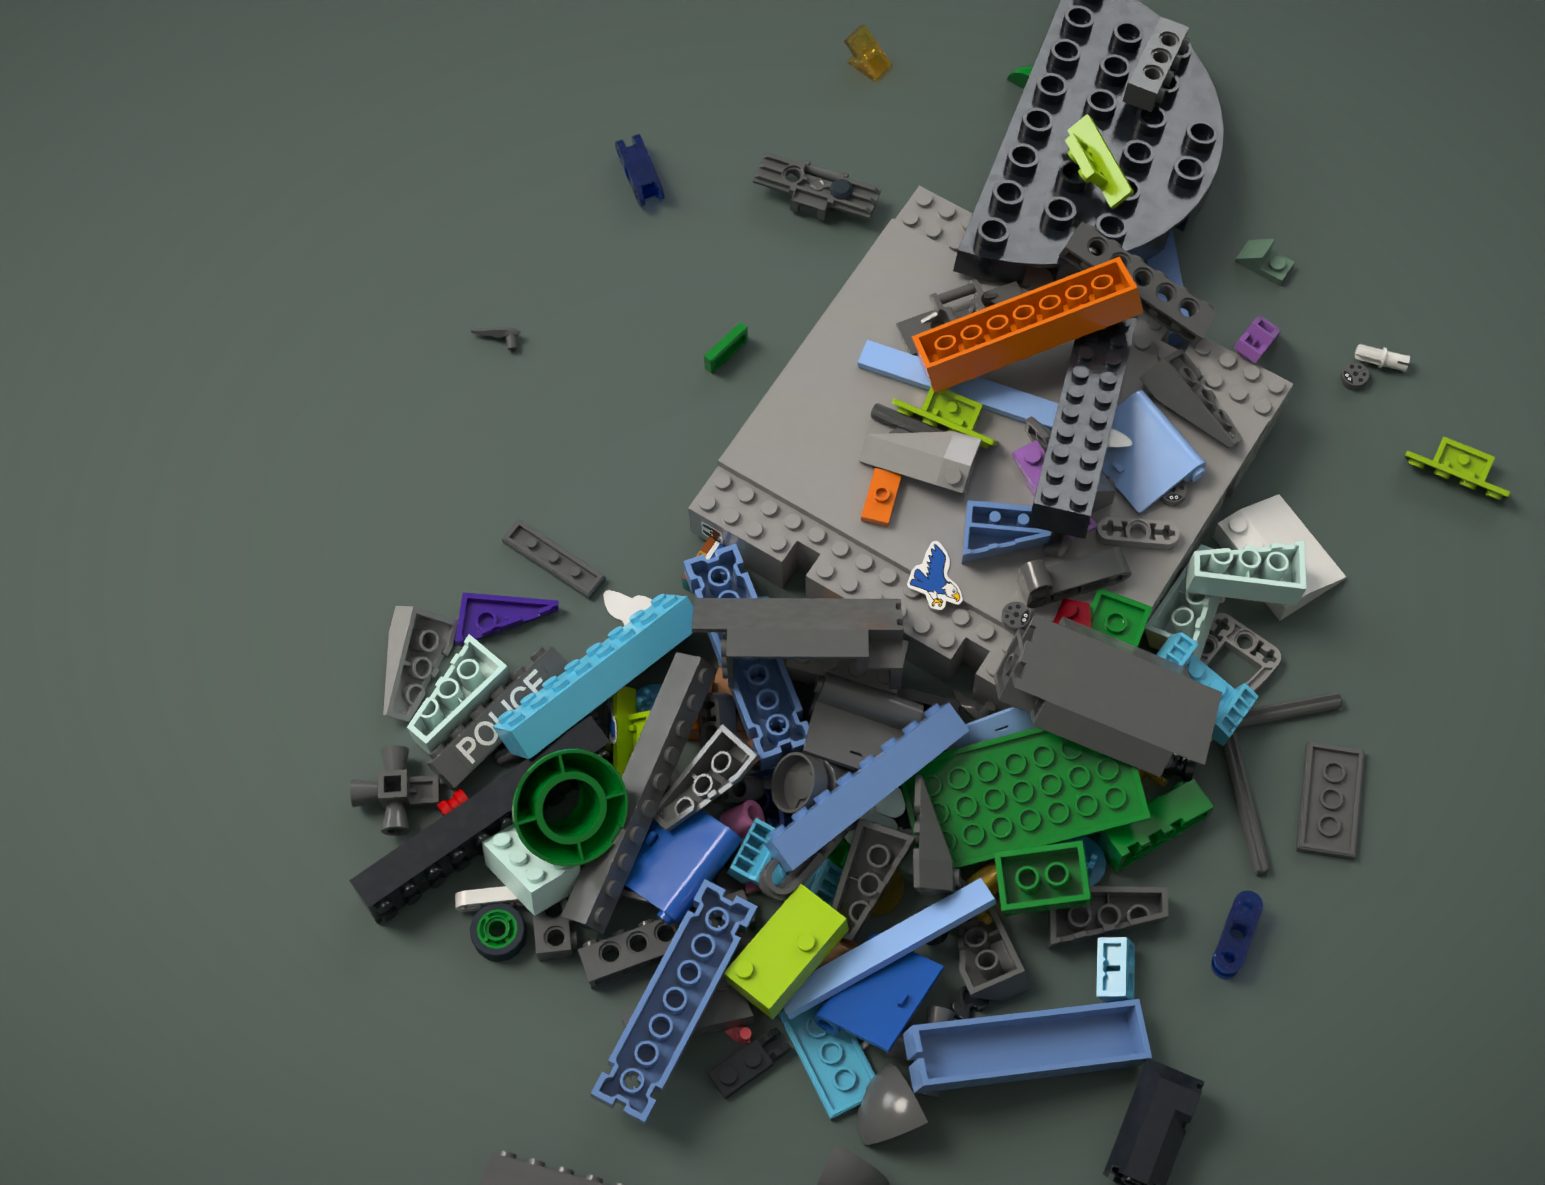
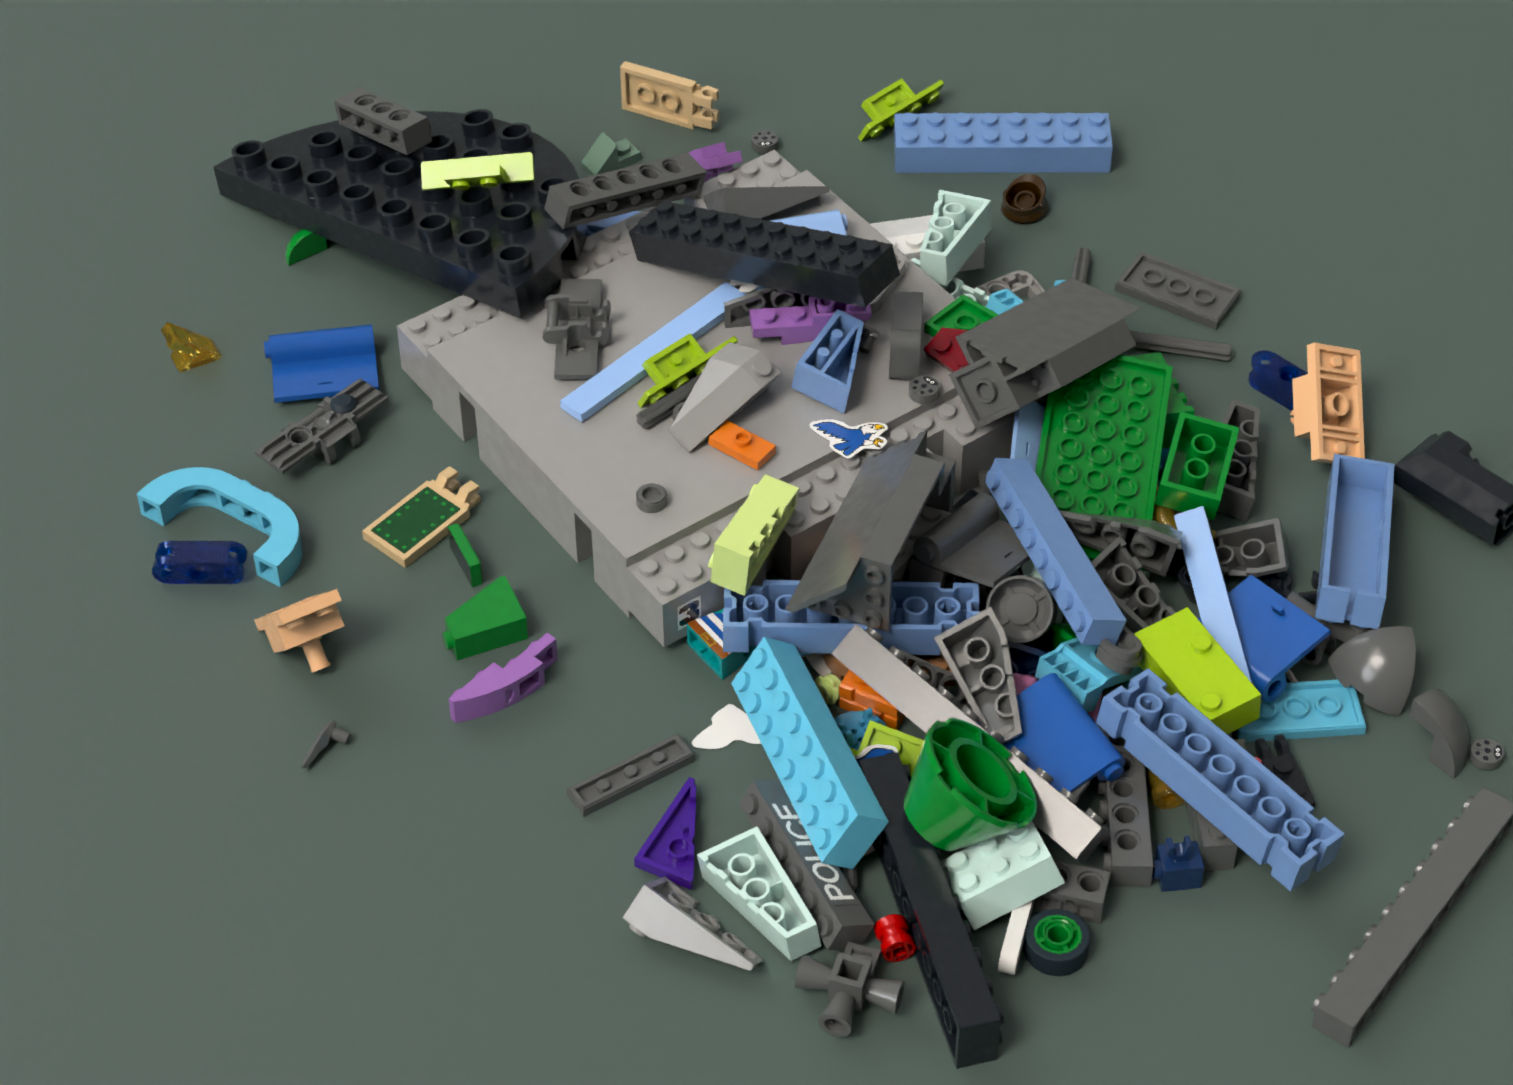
camera: 70 degrees left, 20 degrees down
orange brick [912,257,1144,393] -> none
medium azure brick [1097,937,1135,1003] -> none
white axle [1355,344,1410,372] -> none
none -> medium azure arch [137,467,302,587]
none -> light nougat brick [254,589,344,673]
none -> blue door [264,324,379,403]
none -> tile [362,466,481,568]
none -> green slope [442,576,528,661]
none -> medium lavender slope [449,633,558,723]
none -> tan tile [620,61,719,130]
none -> dark grey tile [636,483,667,513]
none -> yellowish green wedge [708,474,799,596]
none -> medium blue brick [894,112,1113,173]
none -> dark brown piece [1001,174,1049,223]
none -> dark blue brick [1152,836,1204,892]
none -> light nougat brick [1290,342,1365,464]

